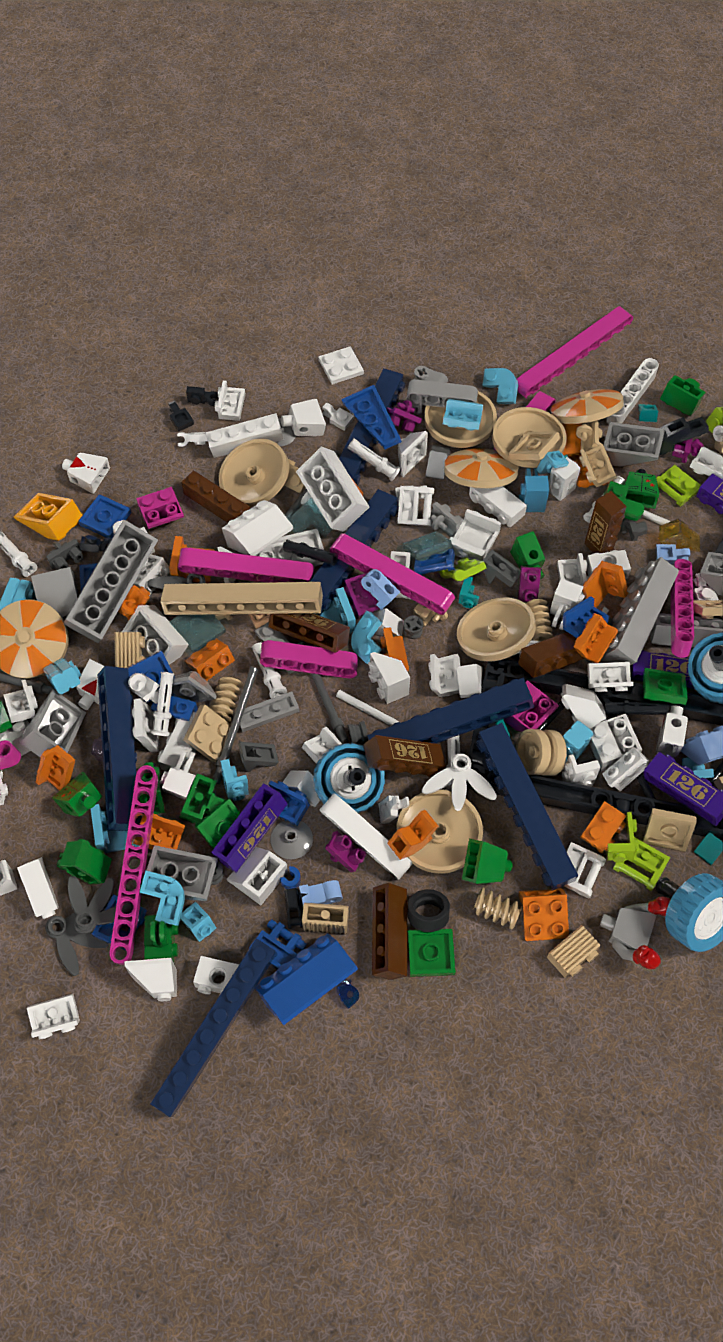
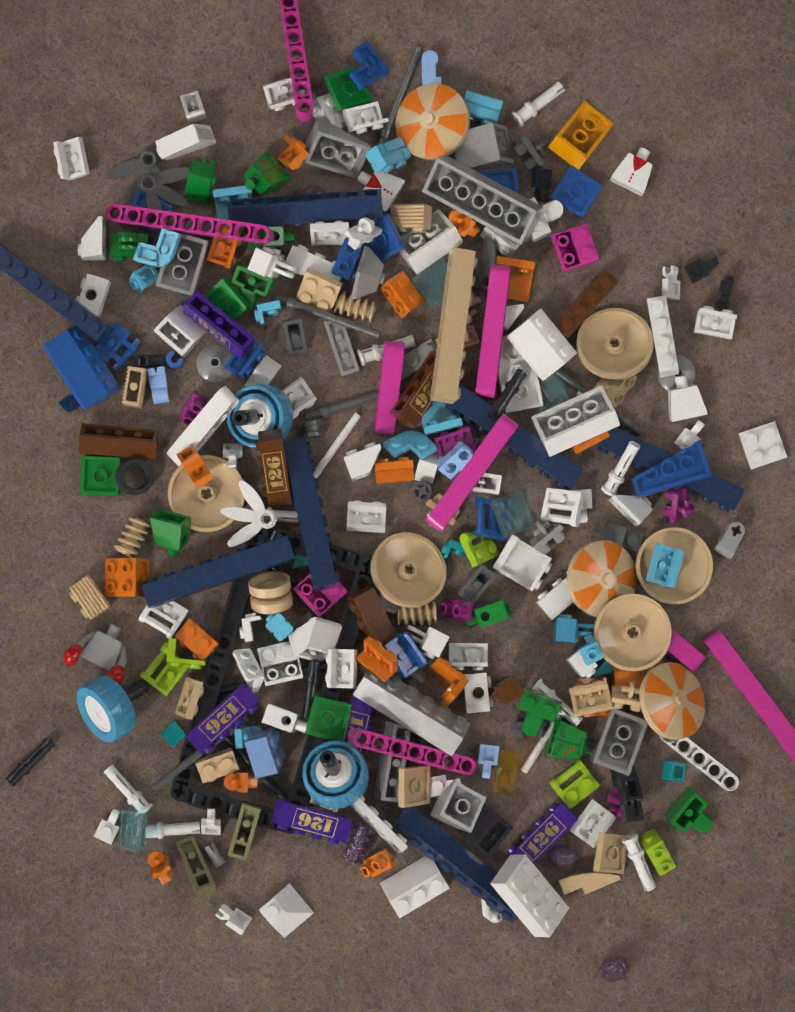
camera: 85 degrees right, 25 degrees up
white pin [151,672,174,736] -> none
light grey beam [406,379,478,415] -> none
white slope [457,664,483,698] -> none
medium azure plate [482,368,518,404] -> none
tan plate [508,432,560,461] -> none

